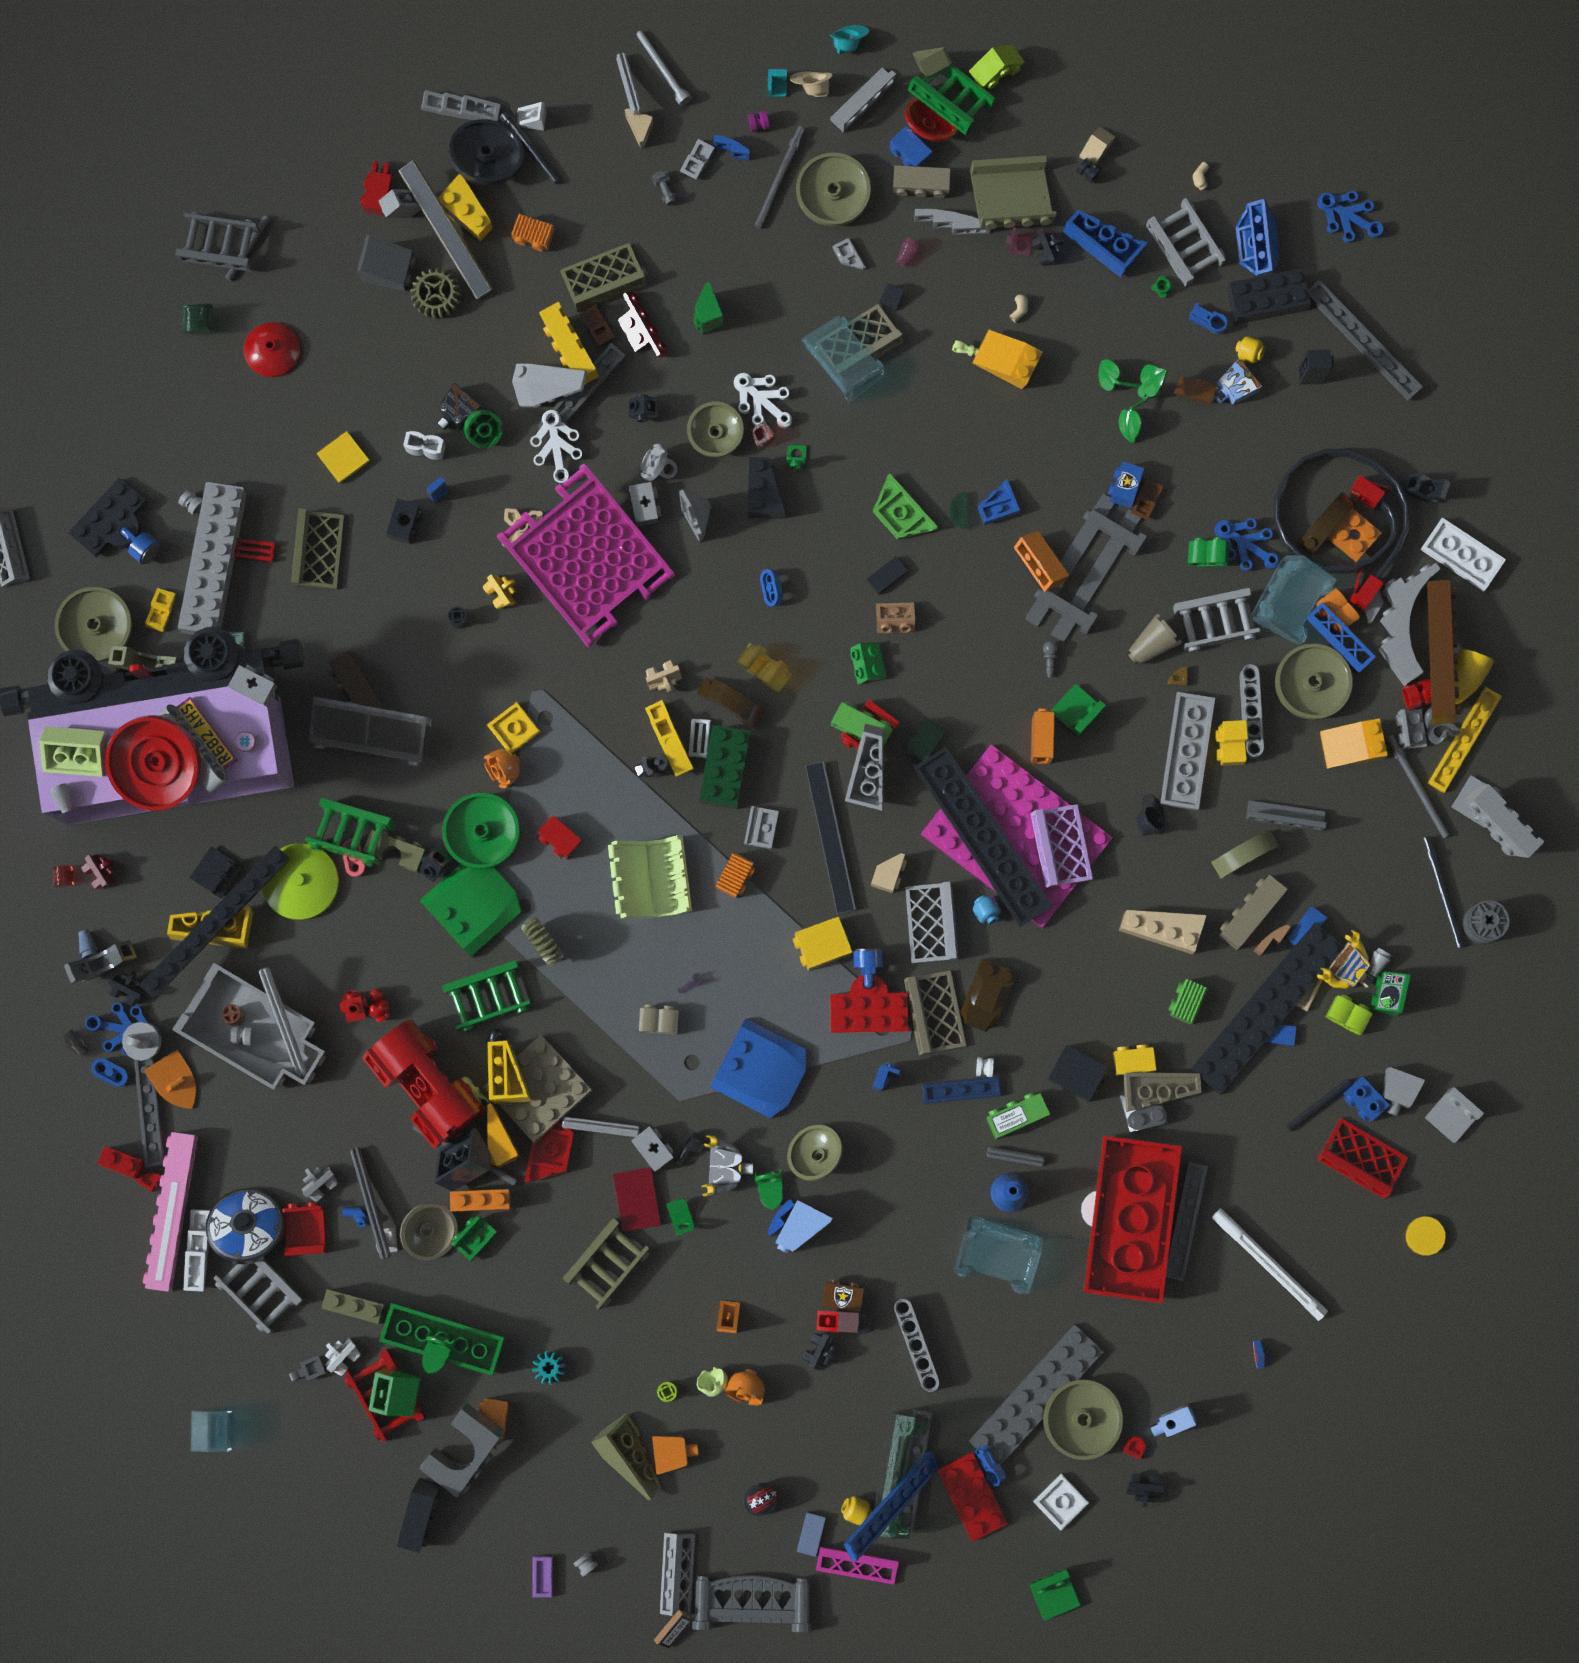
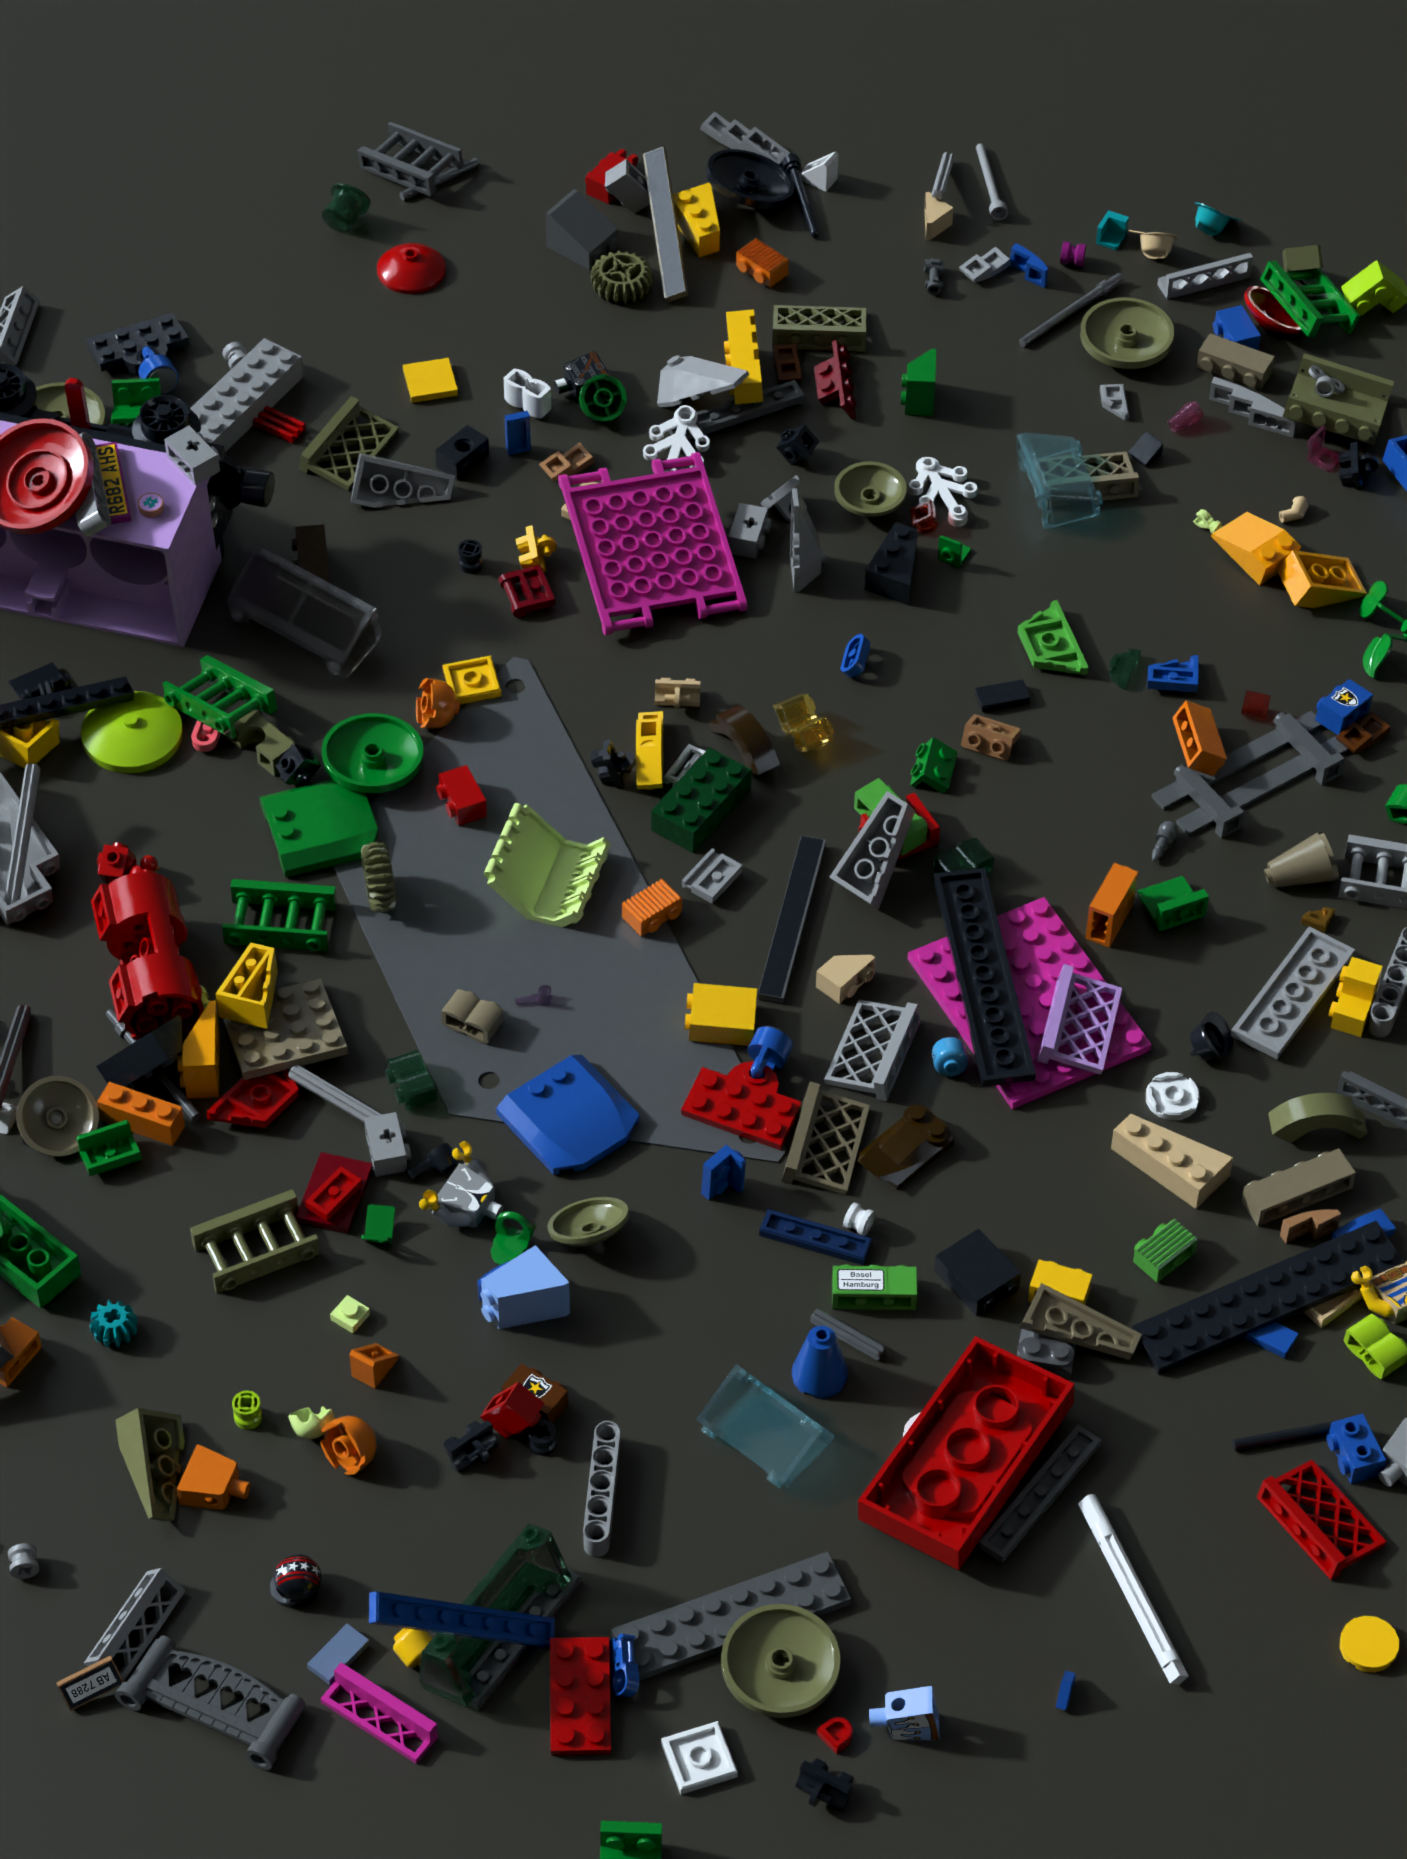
camera: 25 degrees right, 30 degrees down
none -> green bracket [111,378,161,426]
none -> red plate [305,1166,363,1221]
none -> yellowish green plate [330,1295,370,1333]
none -> light grey wedge [351,453,455,508]
none -> clear green brick [384,1050,437,1110]
none -> dark red plate [498,565,555,618]
none -> medium nougat slope [539,442,595,481]
none -> white tile [1146,1072,1200,1120]
none -> clear red brick [1241,690,1271,720]
none -> light orange slope [1277,550,1367,608]
none -> light grey piece [1308,365,1345,397]

